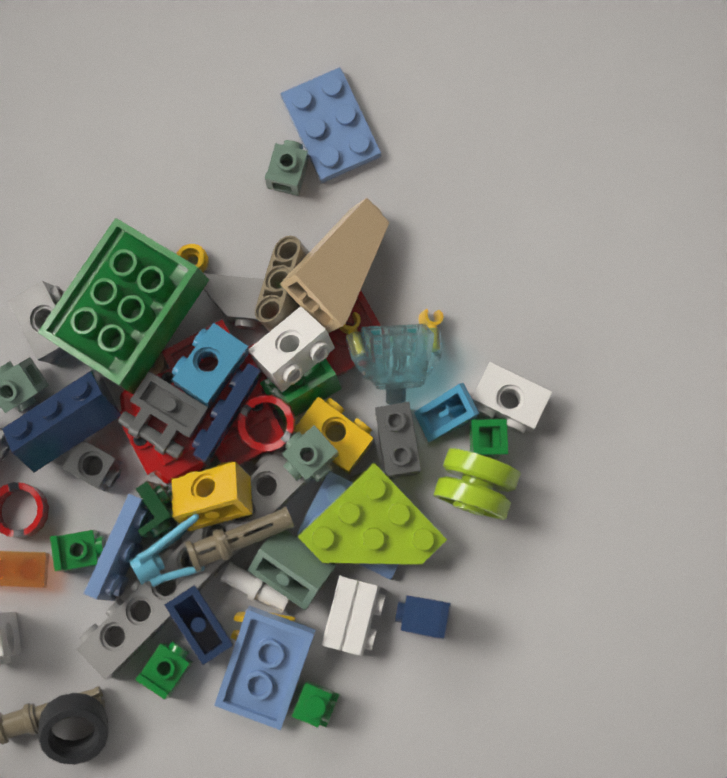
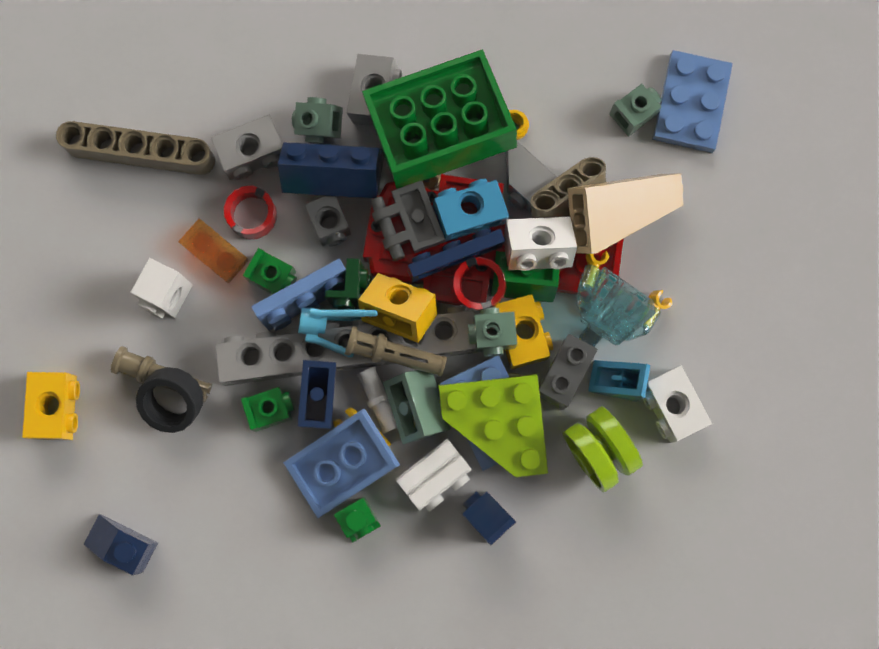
camera: 30 degrees right, 0 degrees up
green brick [469,419,508,459] -> none

